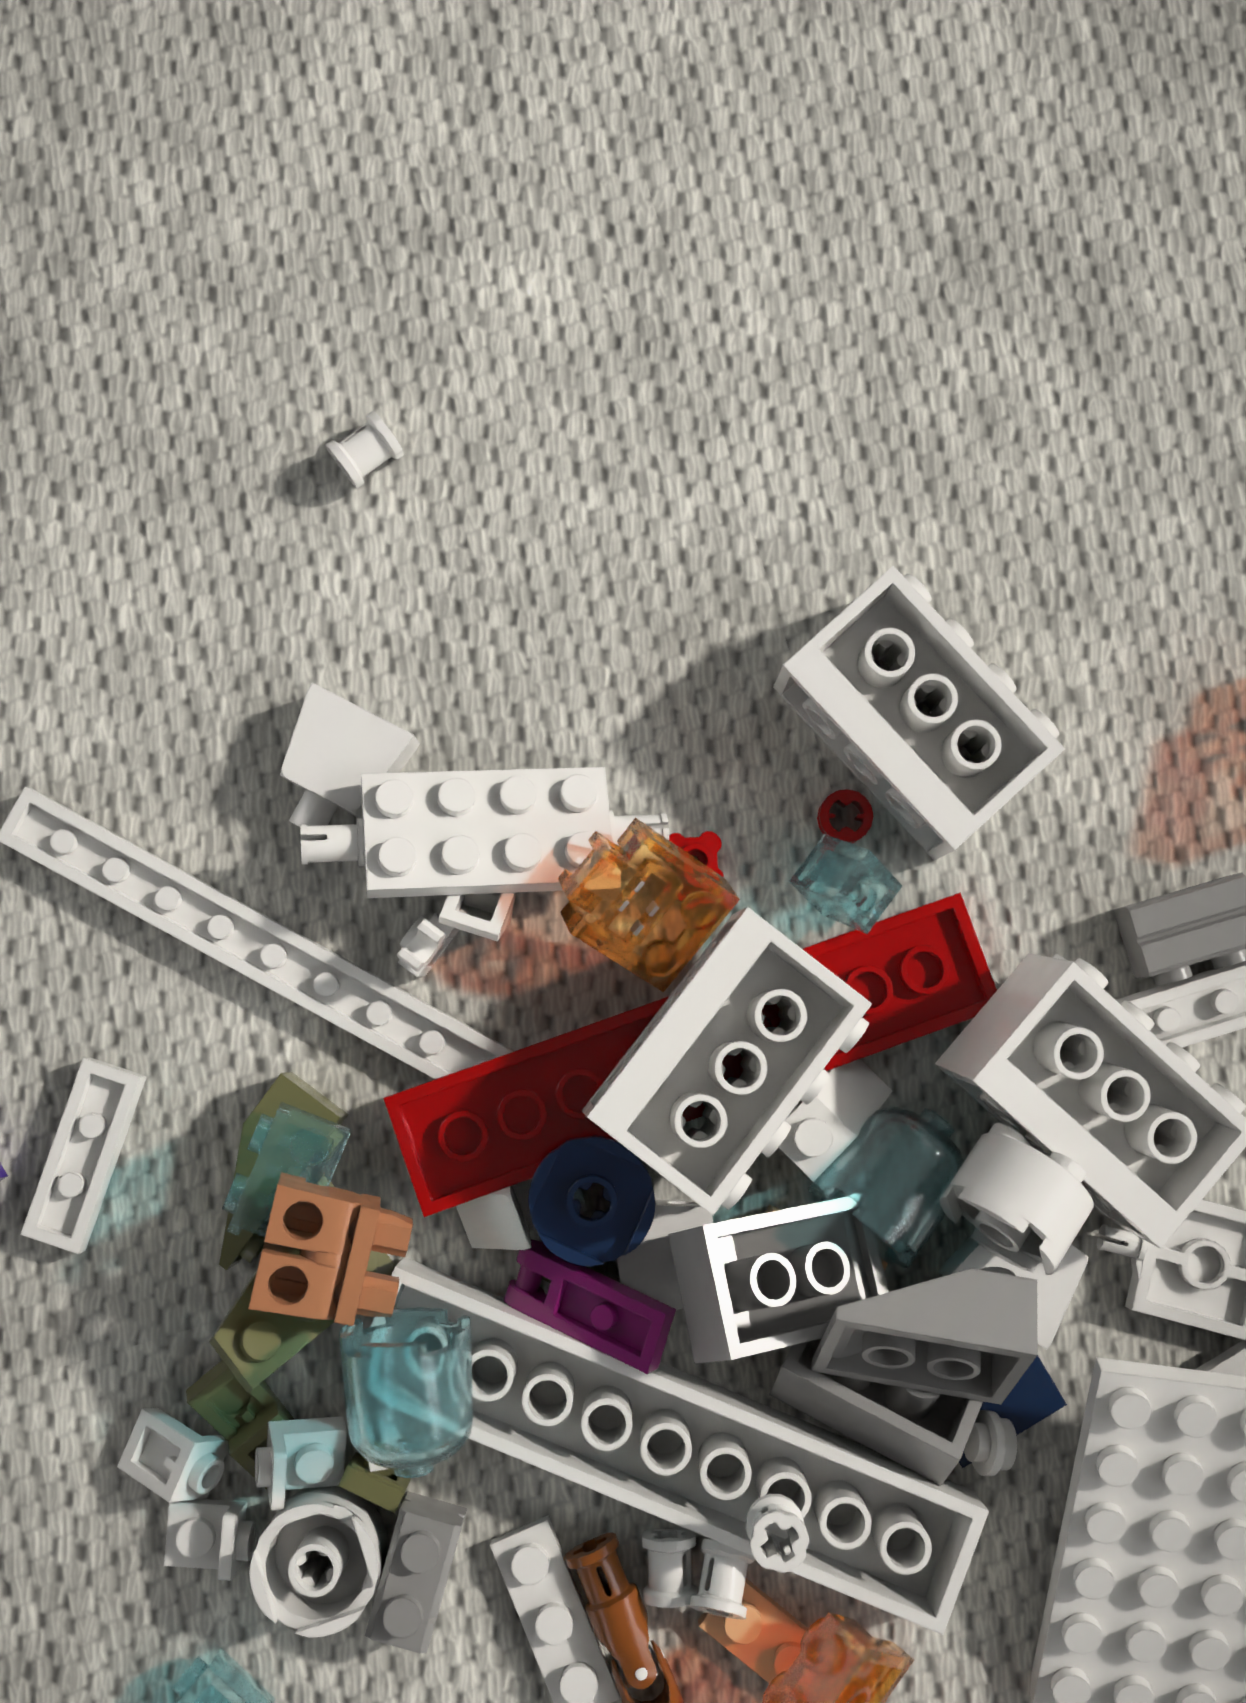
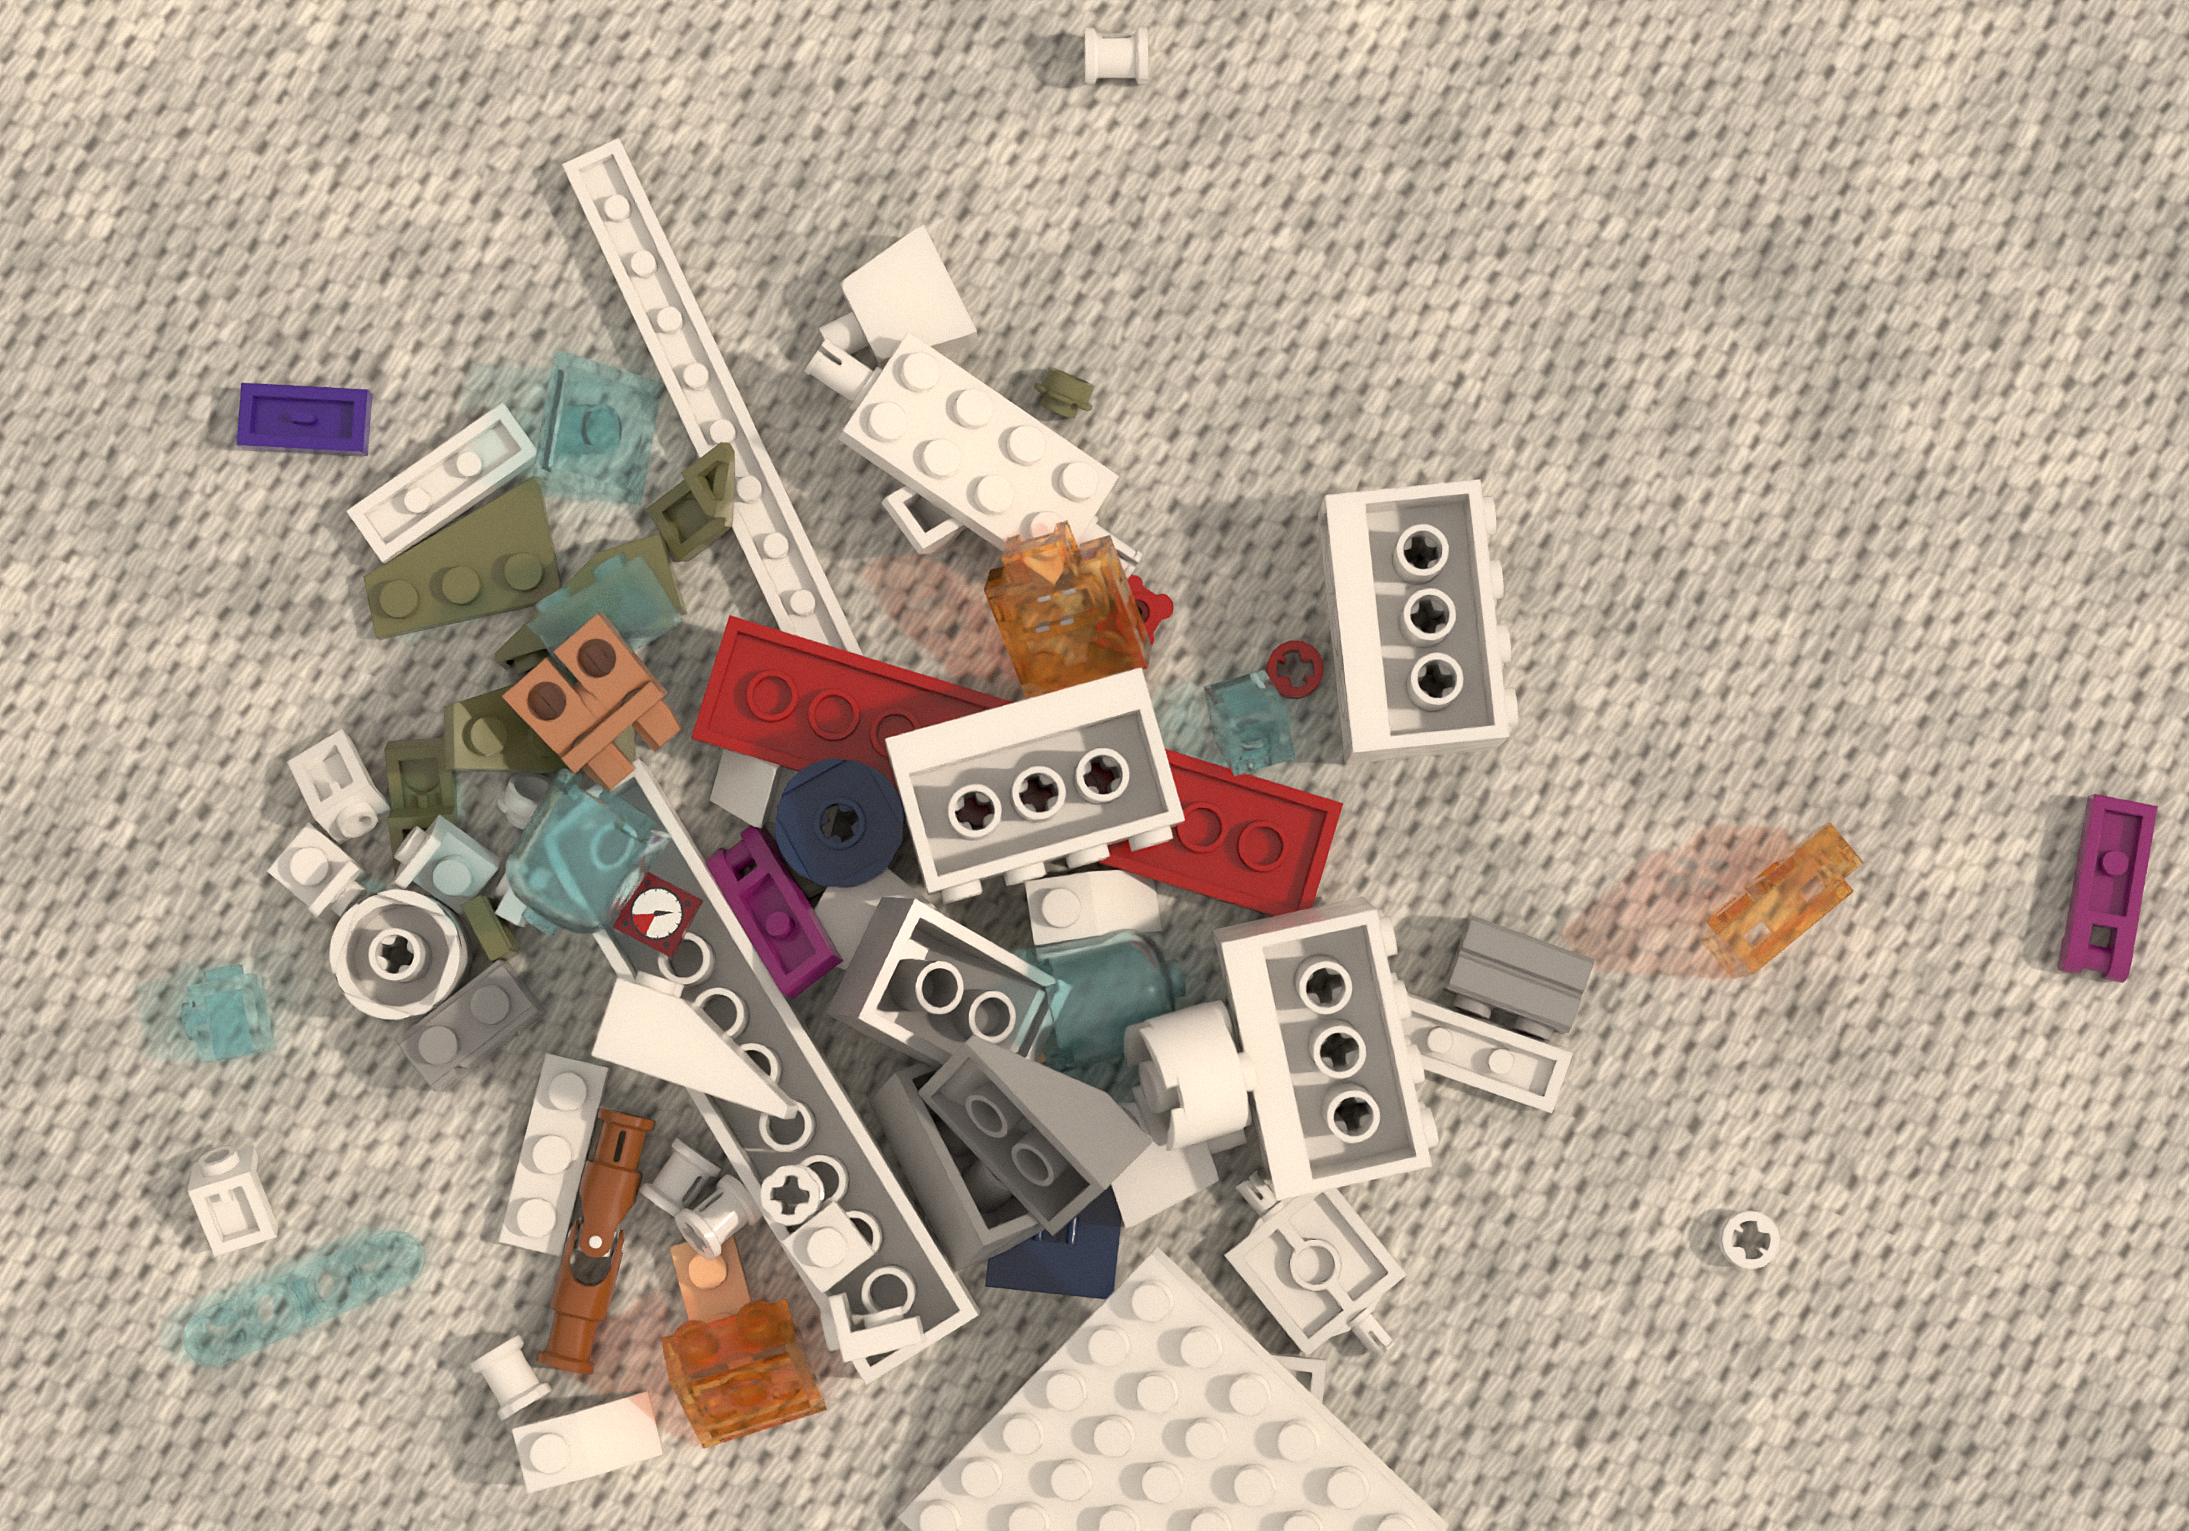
camera: 35 degrees right, 0 degrees up
white plate [397,913,460,977] -> none
white plate [964,1410,1017,1476] -> none
none -> olive wing [363,475,562,640]
none -> white plate [497,772,559,830]
none -> clear light blue slope [532,351,662,506]
none -> white slope [591,971,799,1119]
none -> tile [613,869,703,958]
none -> olive slope [646,442,735,562]
none -> white plate [782,1200,876,1294]
none -> white bracket [821,1292,925,1363]
none -> olive plate [1034,367,1095,419]

